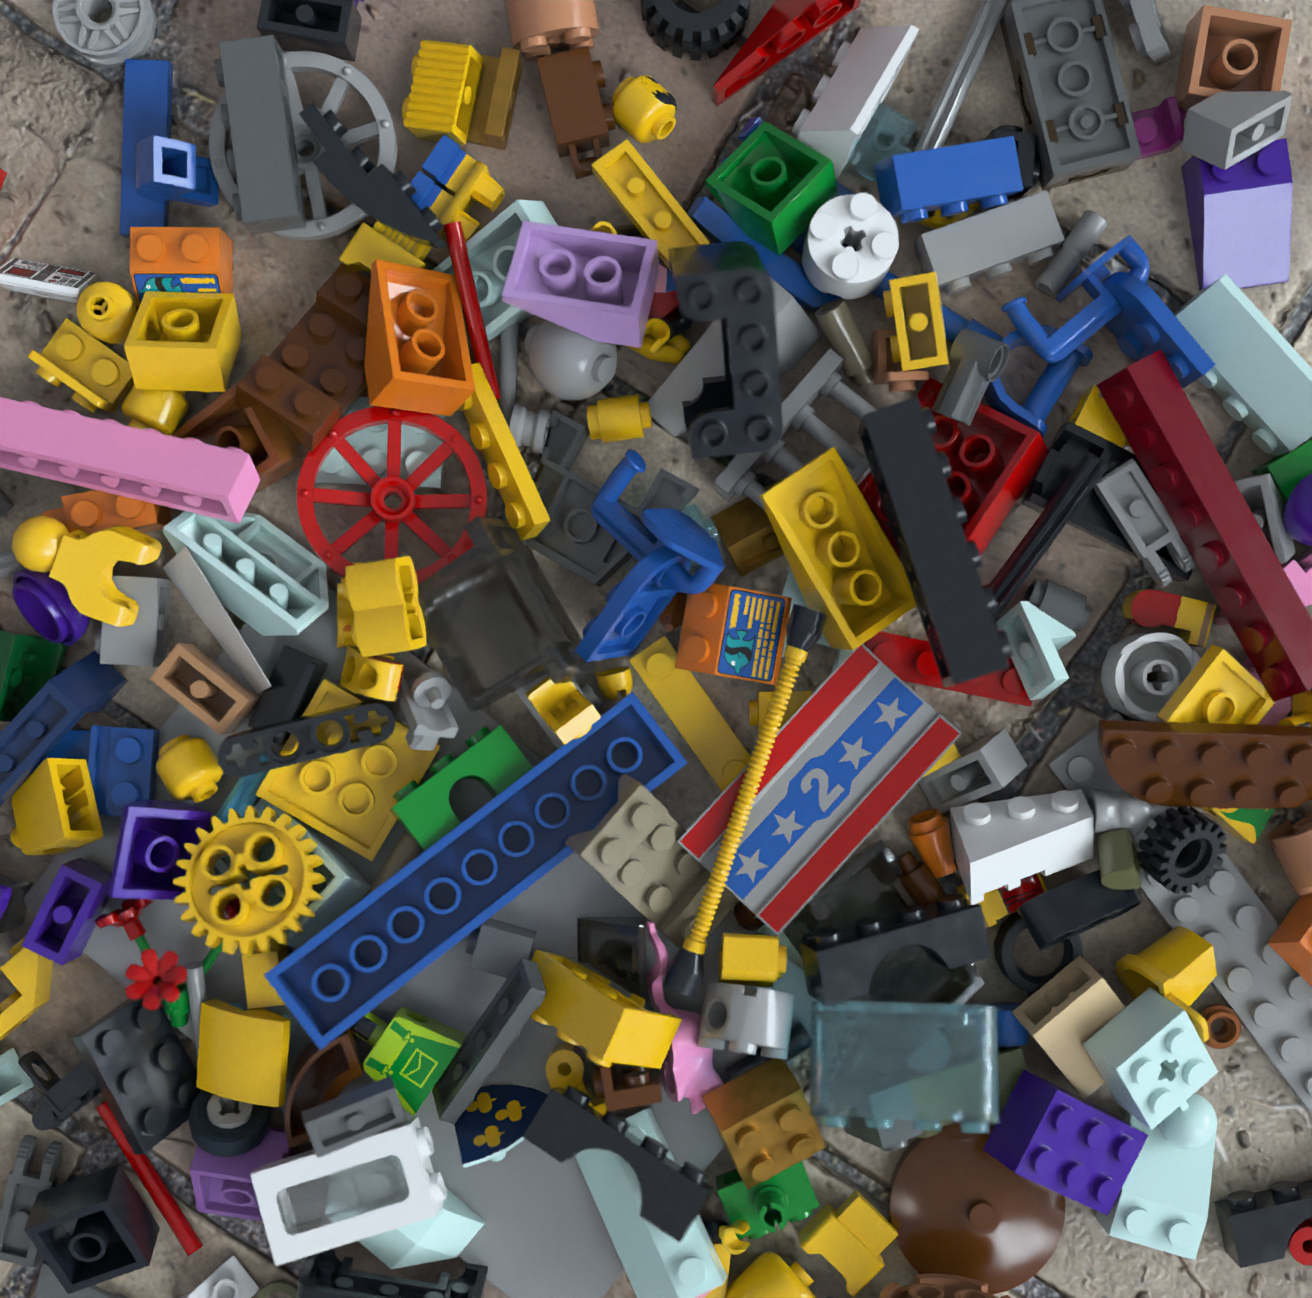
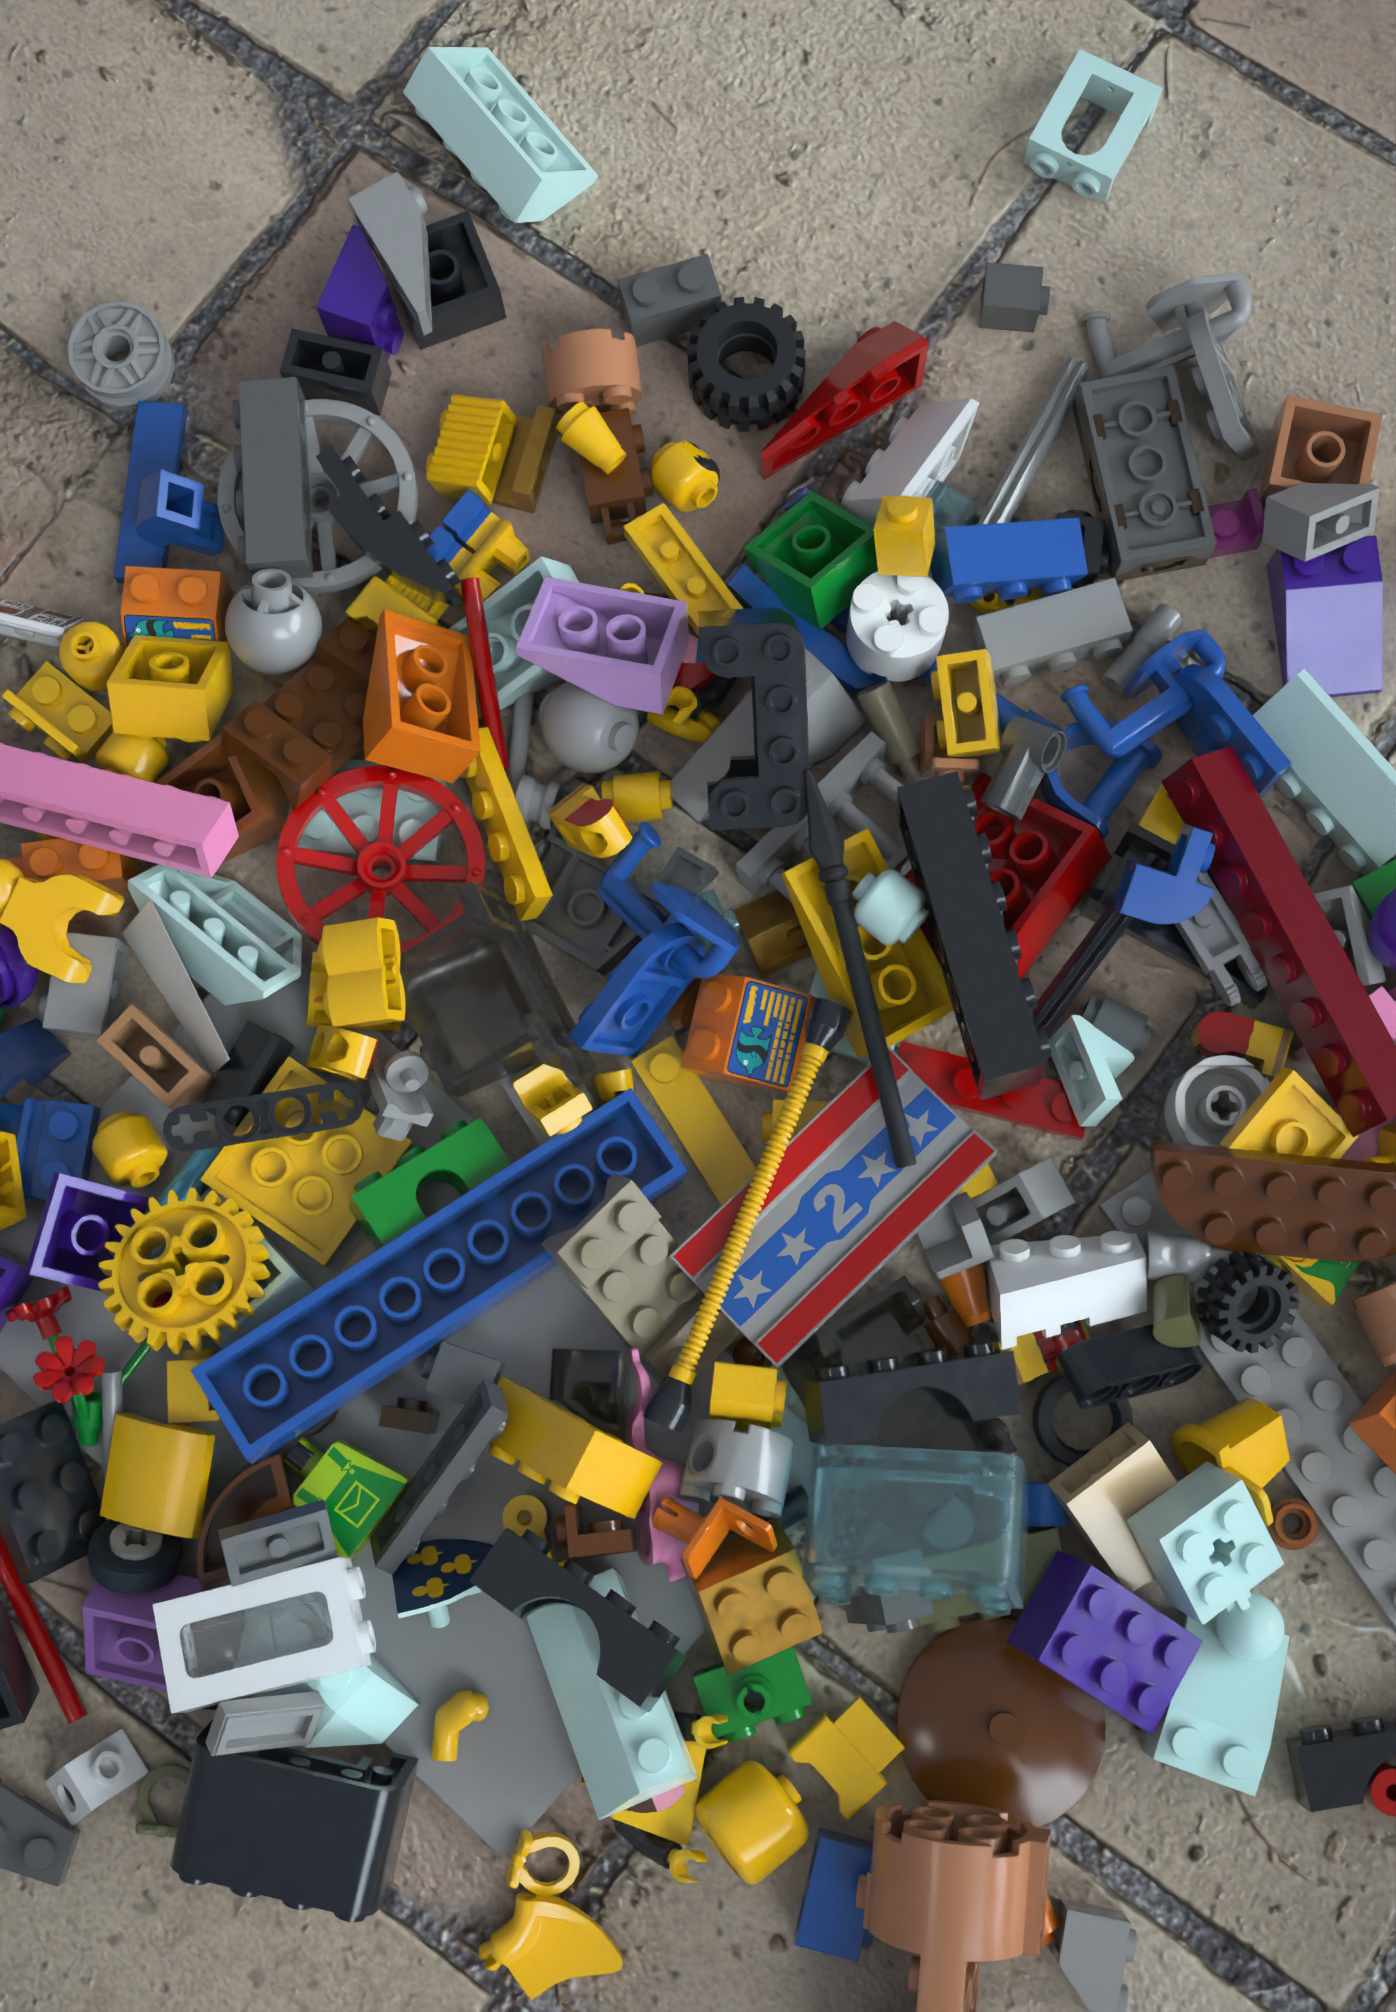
camera: 10 degrees right, 10 degrees down
none -> light grey tile [205,1691,325,1756]
none -> light grey brick [225,568,322,675]
none -> dark brown plate [379,1397,440,1434]
none -> yellow arm [431,1689,489,1761]
none -> yellow leg [547,783,633,858]
none -> yellow cone [556,401,627,474]
none -> orange bracket [652,1497,778,1580]
none -> black piece [805,769,917,1168]
none -> light aqua head [852,869,929,945]
none -> yellow brick [873,496,936,577]
none -> light grey panel [917,1191,995,1279]
none -> blue brick [1112,823,1215,924]

